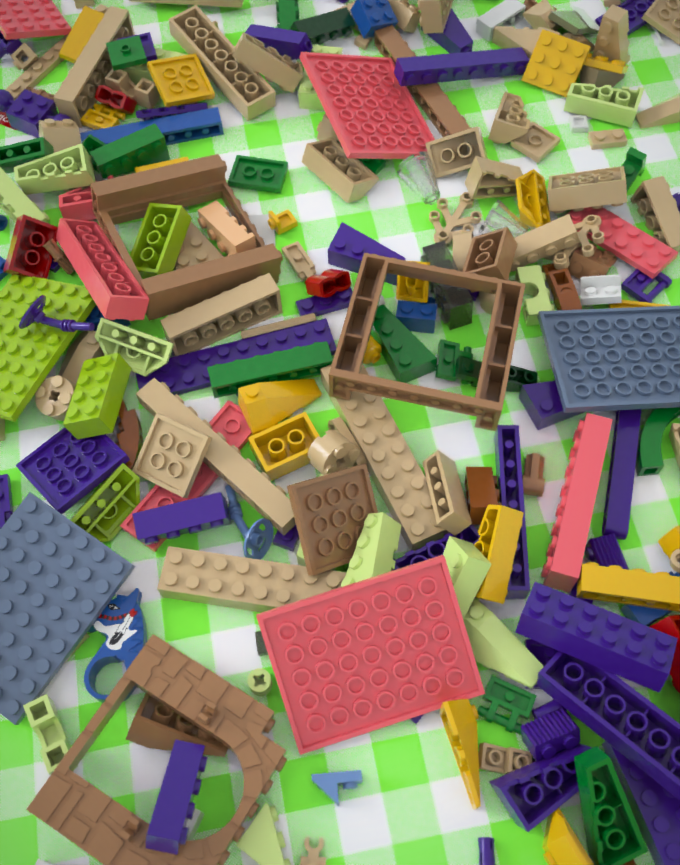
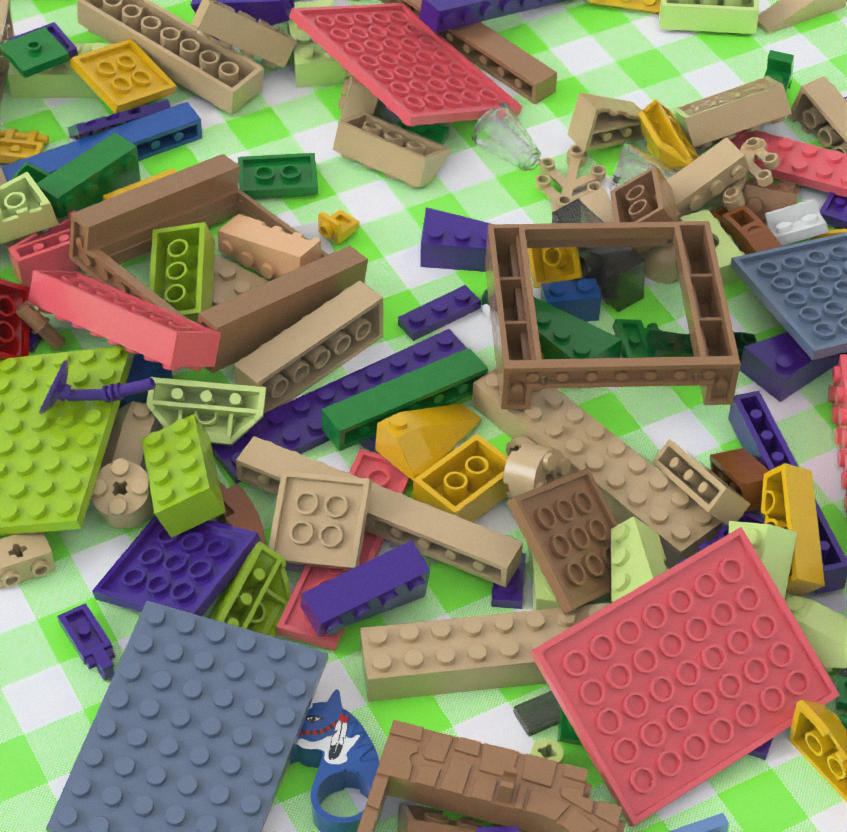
camera: 20 degrees left, 15 degrees down
red brick [95,85,137,115] -> none
tan arch [104,69,161,109] -> none
medium blue dish [225,485,274,560] -> none
tan axle [240,313,317,339] -> none
tan hinge [281,241,317,281] -> none
red brick [305,269,351,298] -> none
tan slope [425,126,488,179] -> none
tan wedge [488,92,531,144] -> none
tan plate [510,121,561,163] -> none
medium nougat piece [522,453,545,497] -> none
white tile [568,115,589,133] -> none
tan plate [587,128,628,150] -> none

